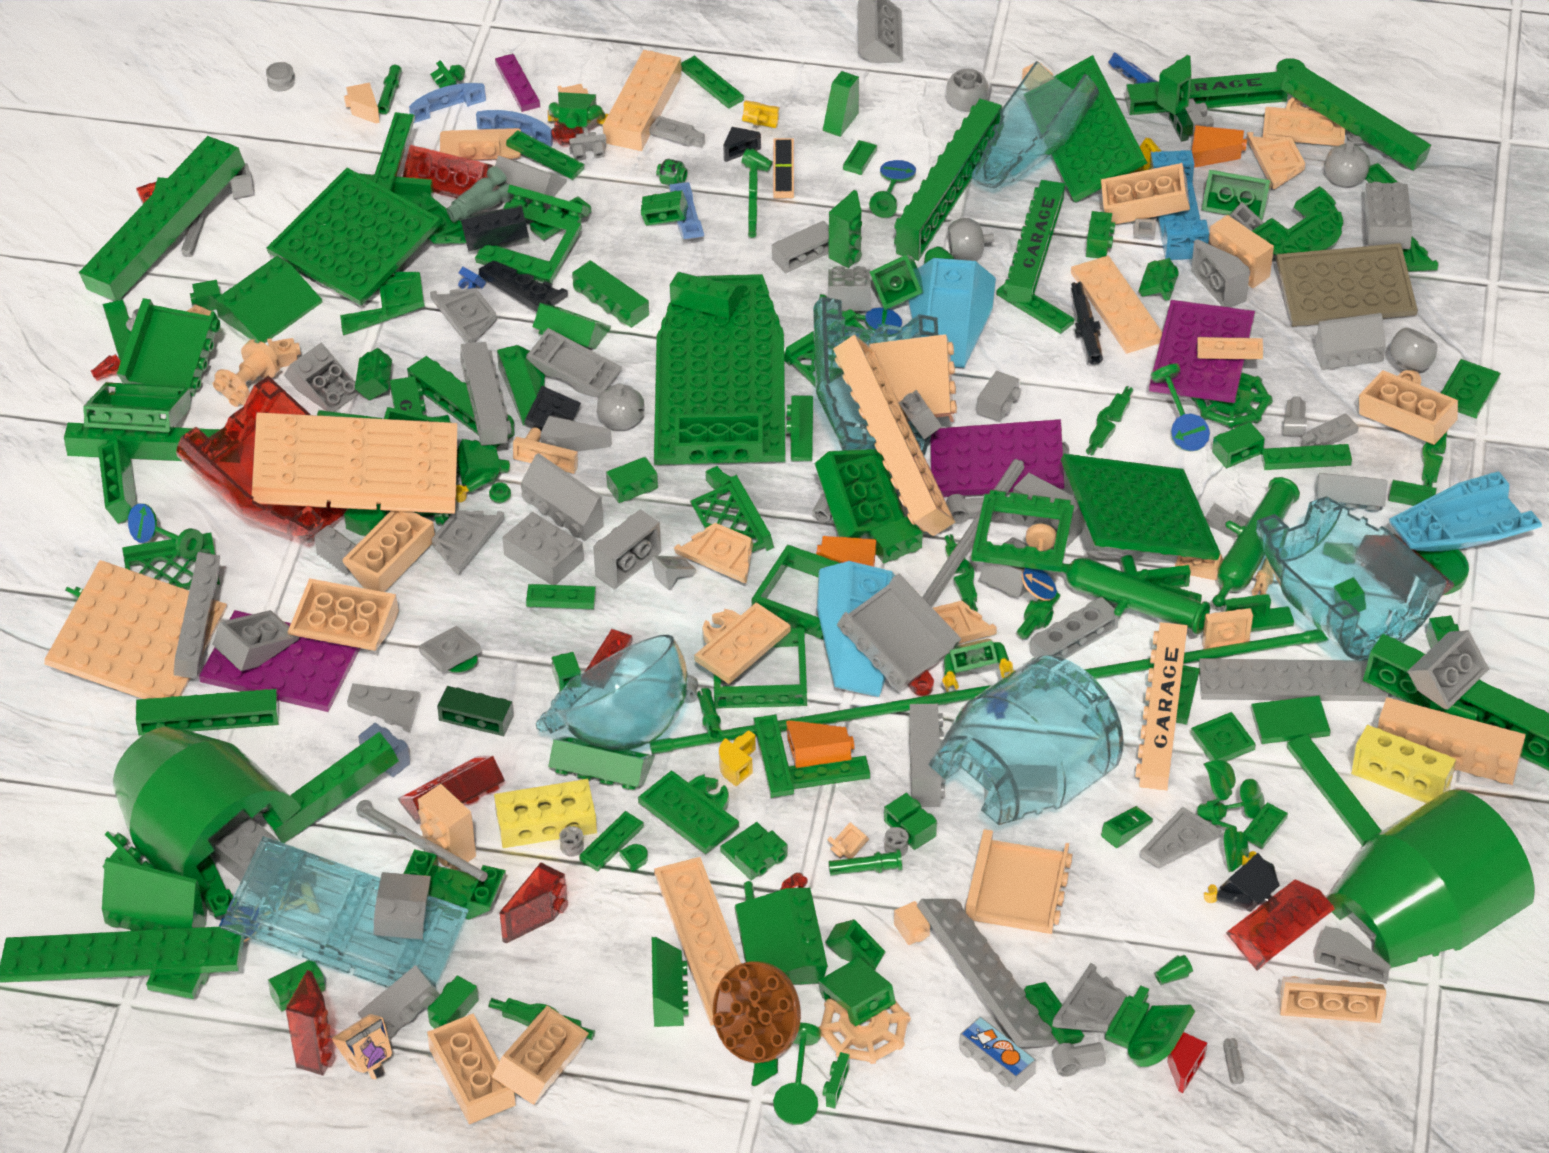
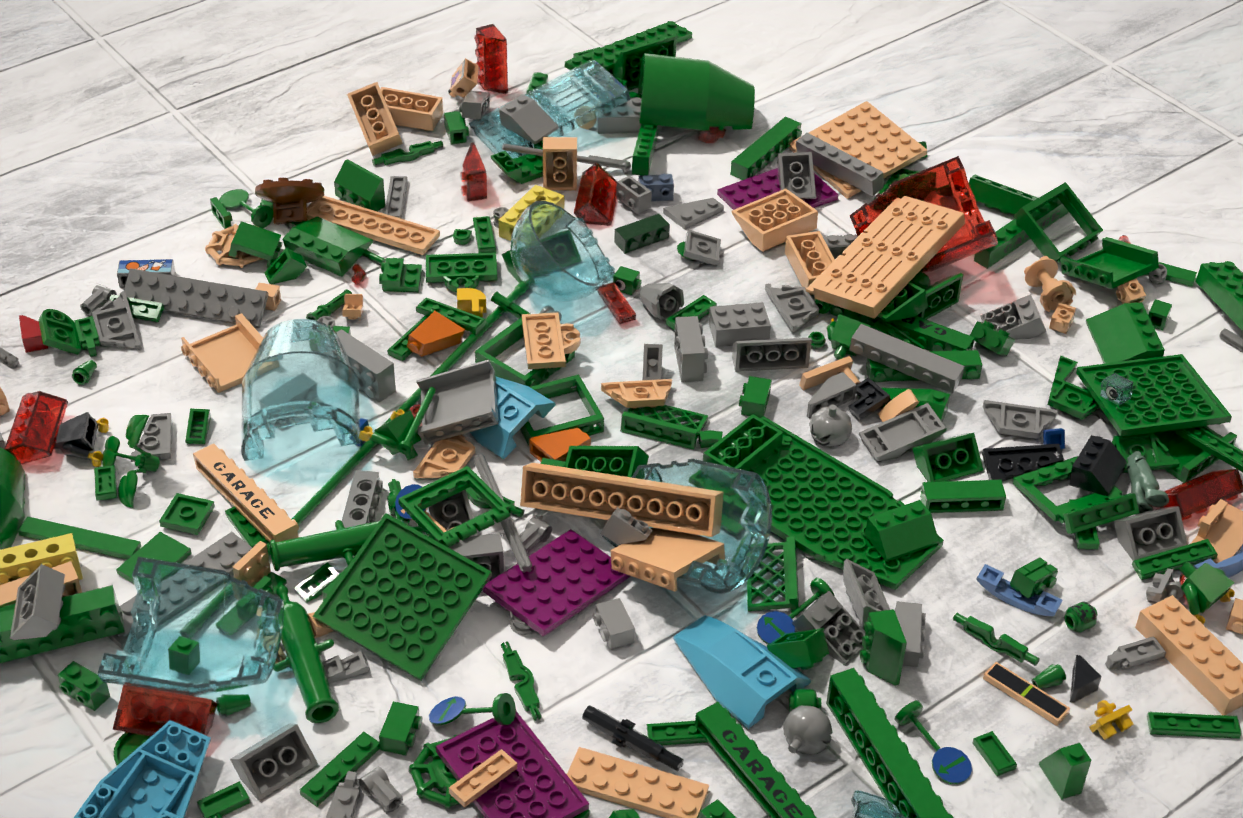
camera: 130 degrees right, 5 degrees down
none -> light grey tile [384,176,408,219]
none -> green bar [398,387,436,455]
none -> light grey brick [616,175,652,214]
none -> light grey cone [639,283,684,322]
none -> light grey slope [843,559,890,630]
none -> light nougat slope [878,389,919,422]
none -> clear light blue brick [1100,373,1134,405]

